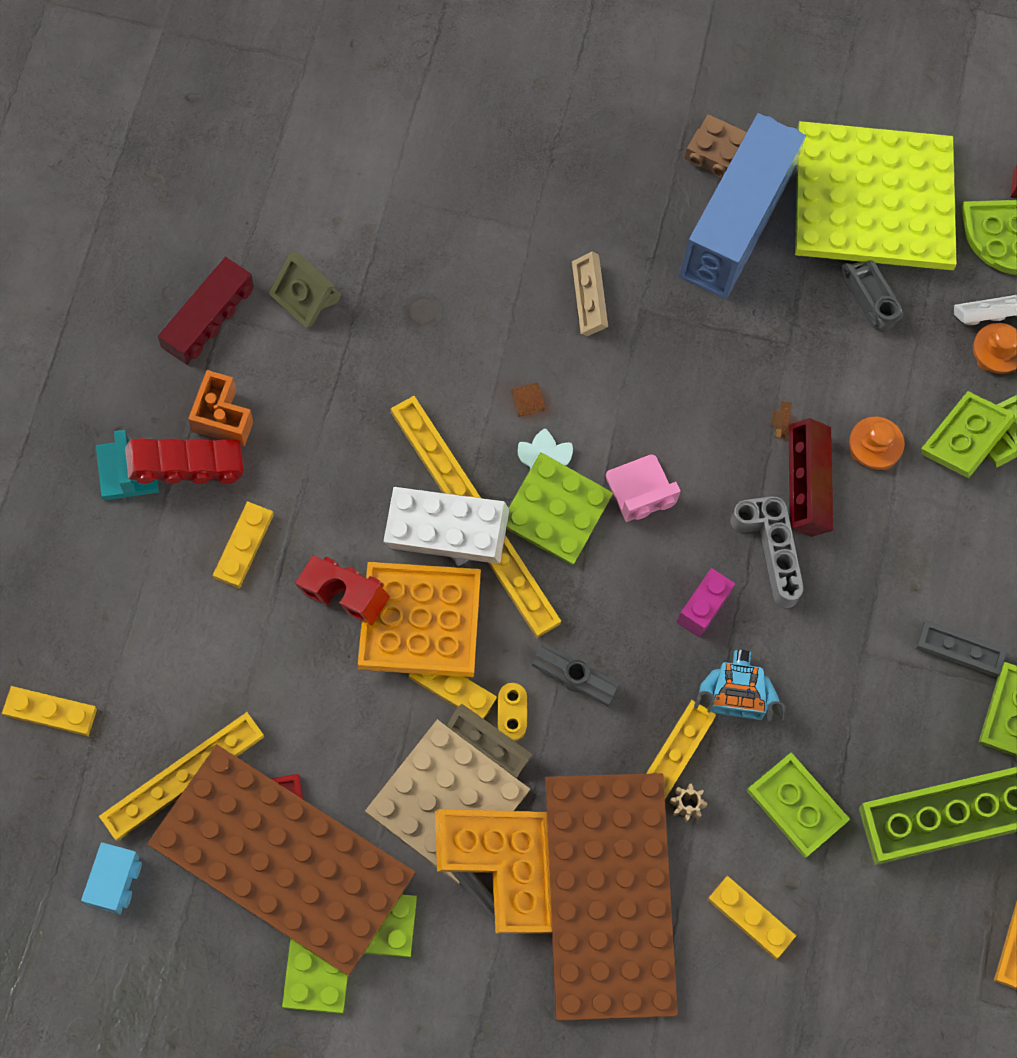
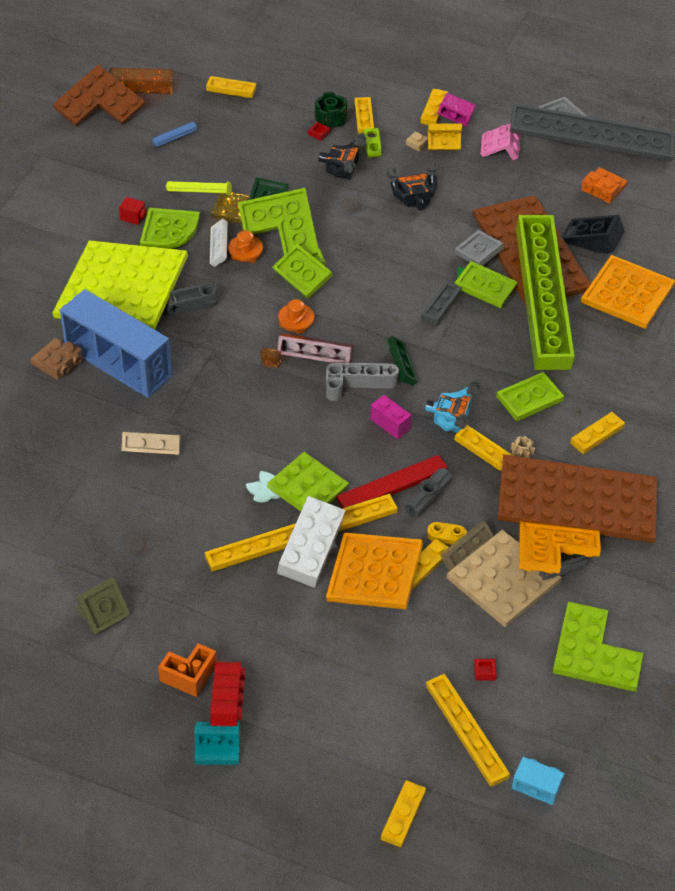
camera: 75 degrees left, 20 degrees down
dark orange plate [147,744,416,977] -> none
dark red brick [158,256,254,365] -> none
yellow plate [212,501,274,589] -> none
red arch [295,555,390,626] -> none
clear orange plate [511,382,545,417] -> none
bright pink bracket [605,455,681,522] -> none
none -> red tile [336,455,448,509]
none -> dark green plate [387,336,418,386]

